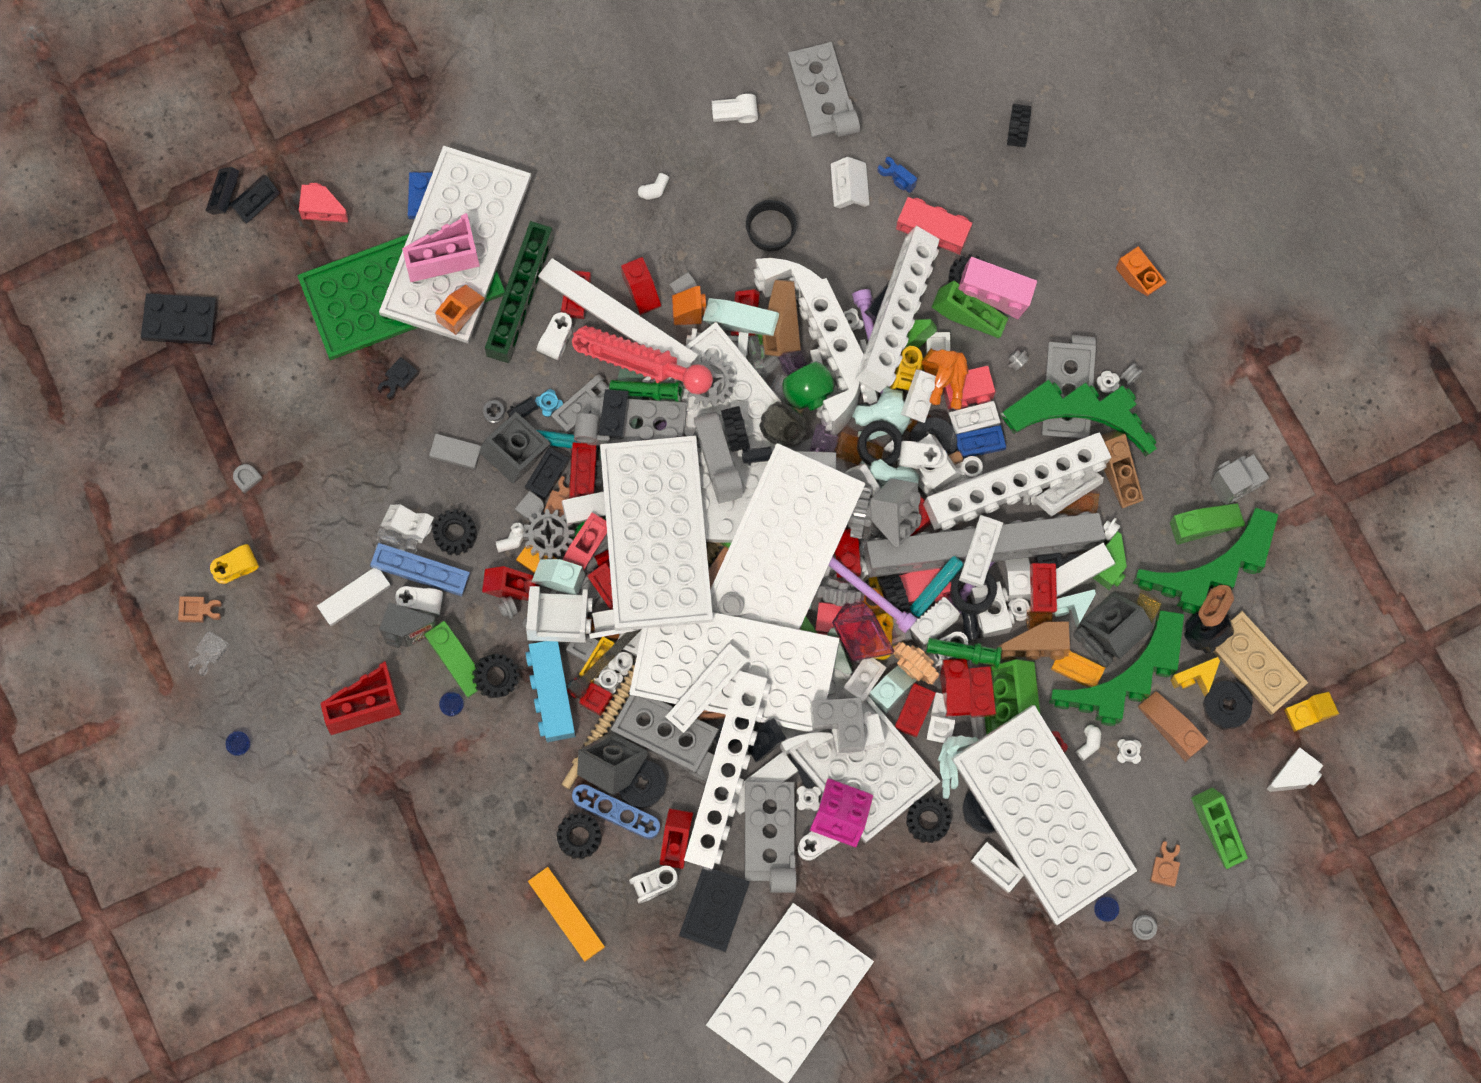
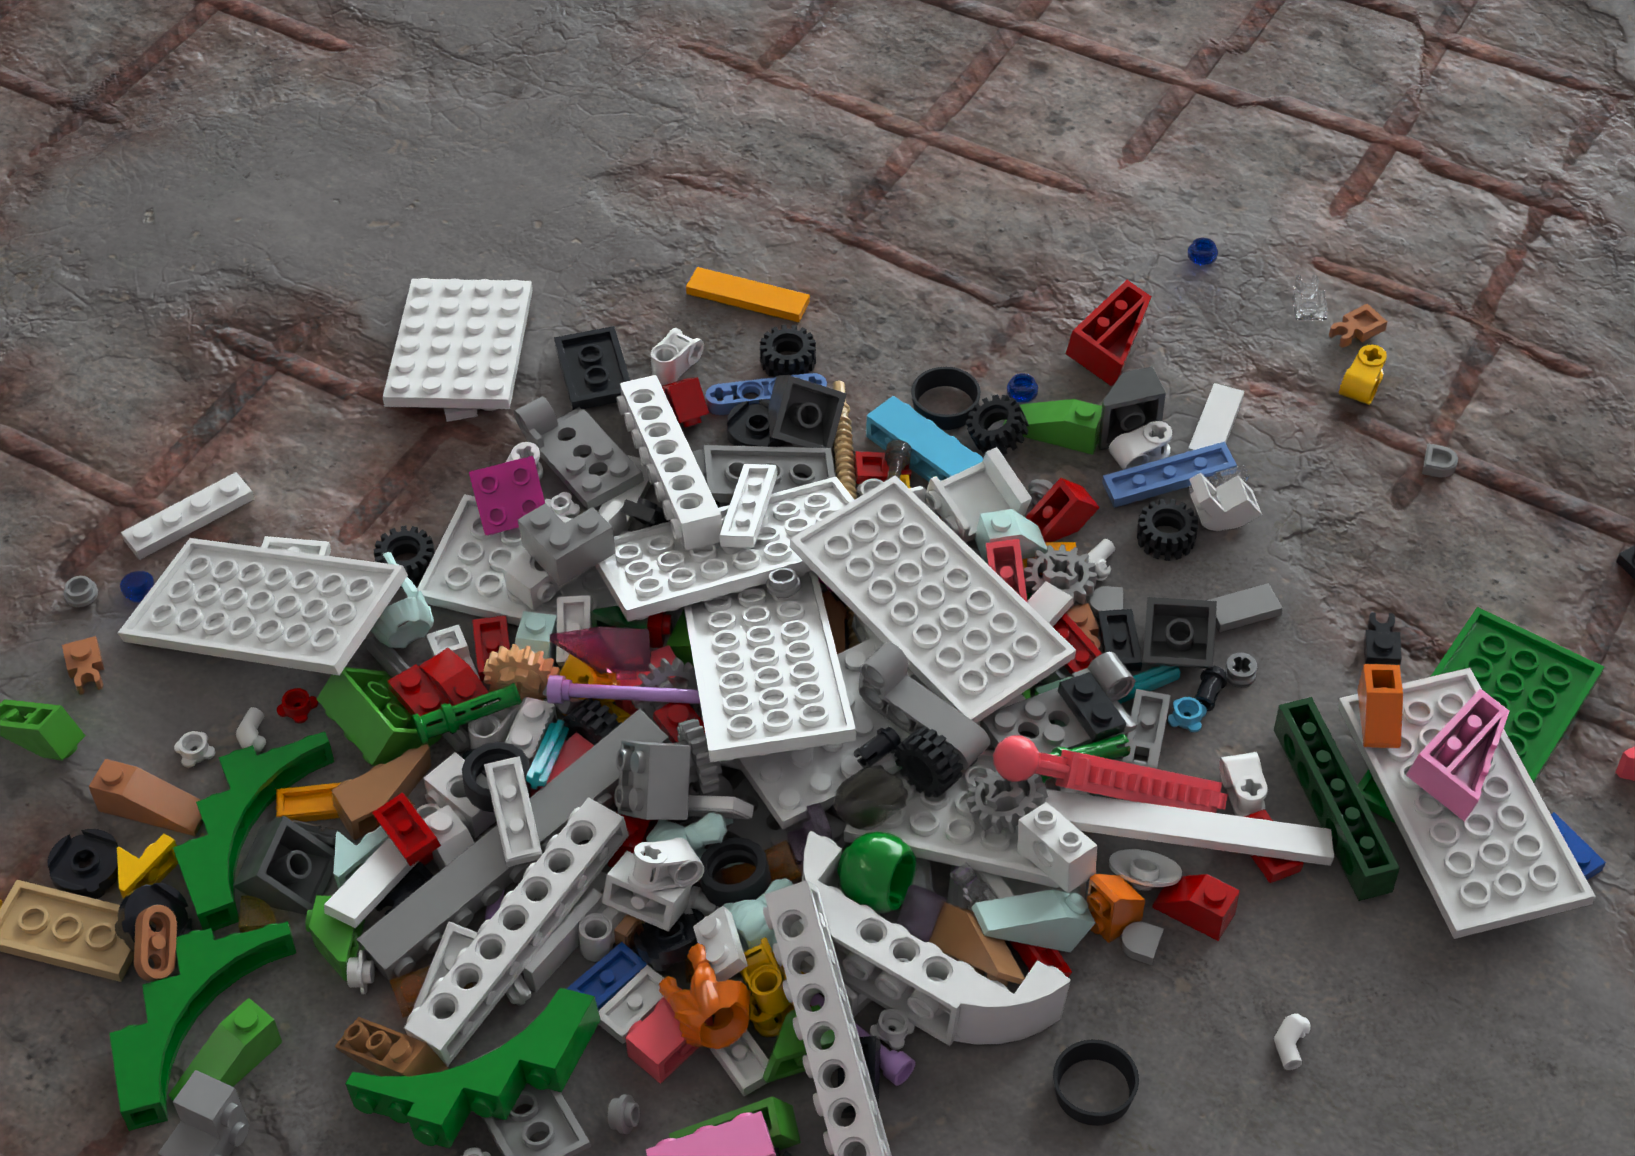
camera: 150 degrees right, 25 degrees down
none -> white plate [121,472,254,560]
none -> black tyre [911,367,981,430]
none -> white brick [1018,802,1097,893]
none -> white dish [1109,849,1182,891]

